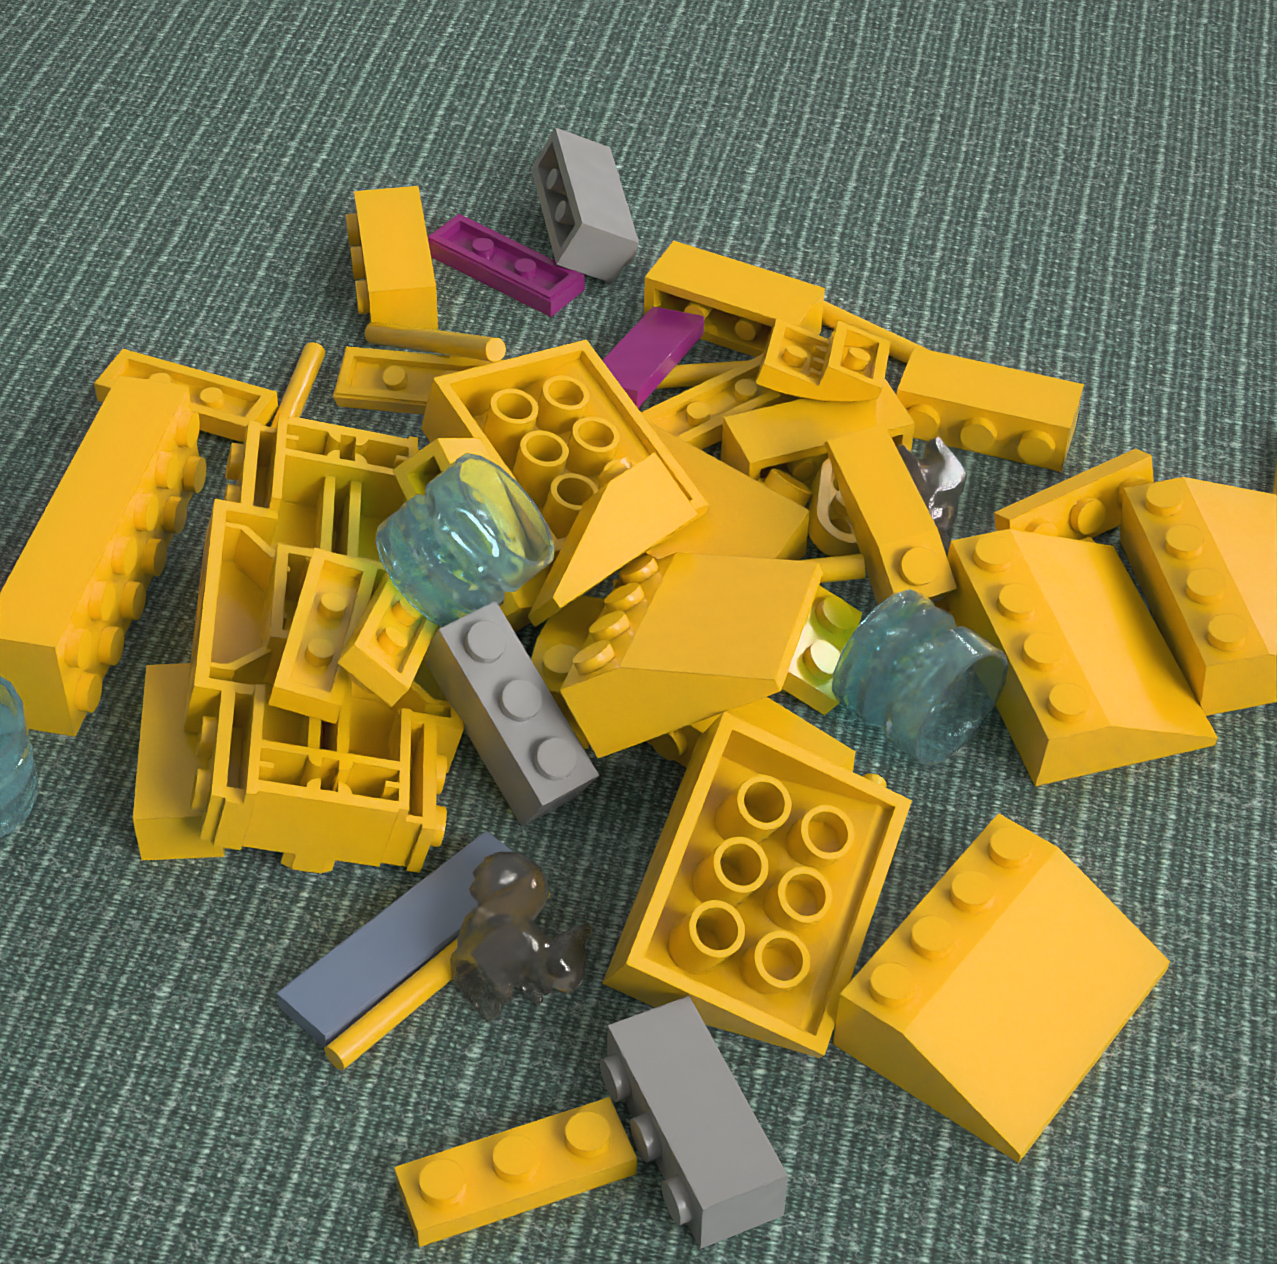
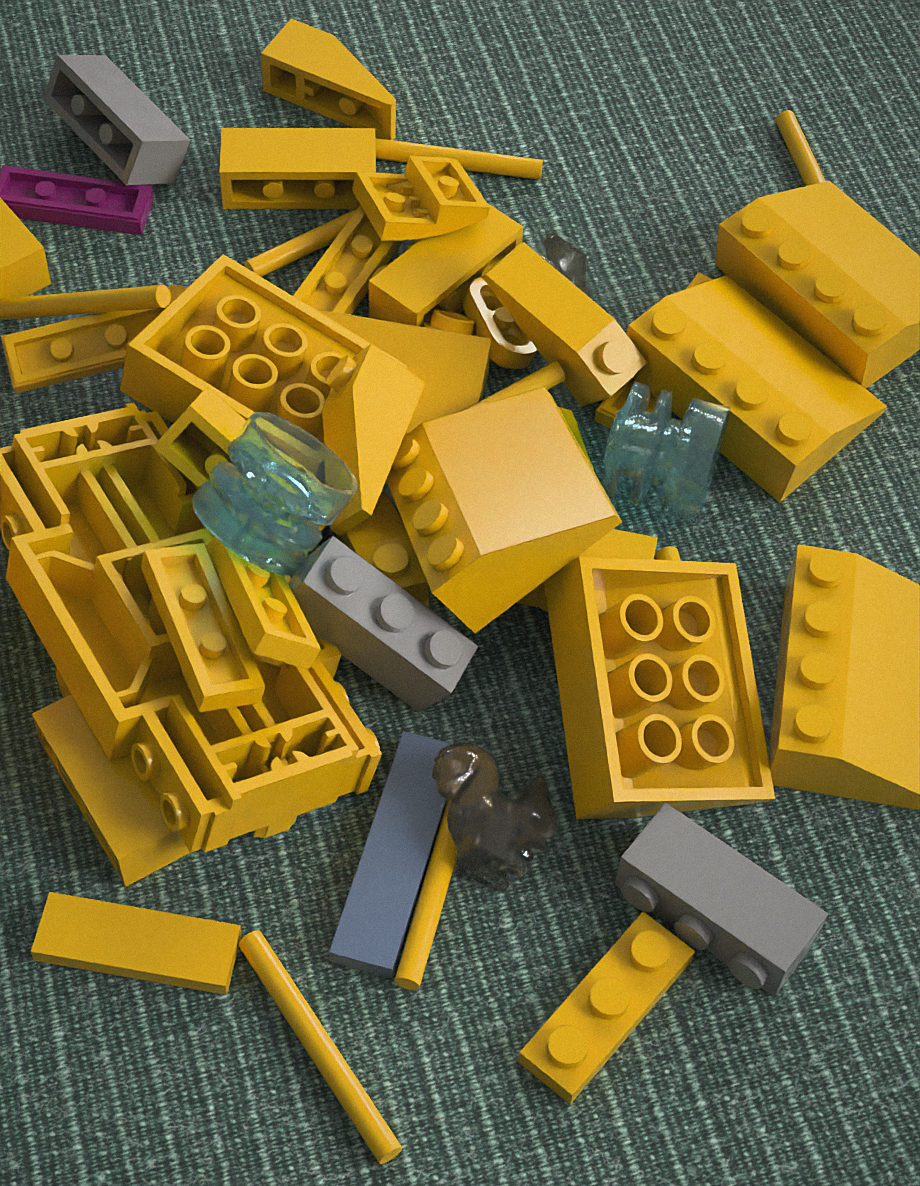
camera: 30 degrees left, 10 degrees up
magenta tile [602,306,704,408] -> none
yellow brick [897,347,1084,472] -> none
yellow plate [994,448,1154,540] -> none
none -> yellow tile [31,892,242,995]
none -> yellow bar [238,930,403,1164]
none -> yellow slope [261,18,396,140]

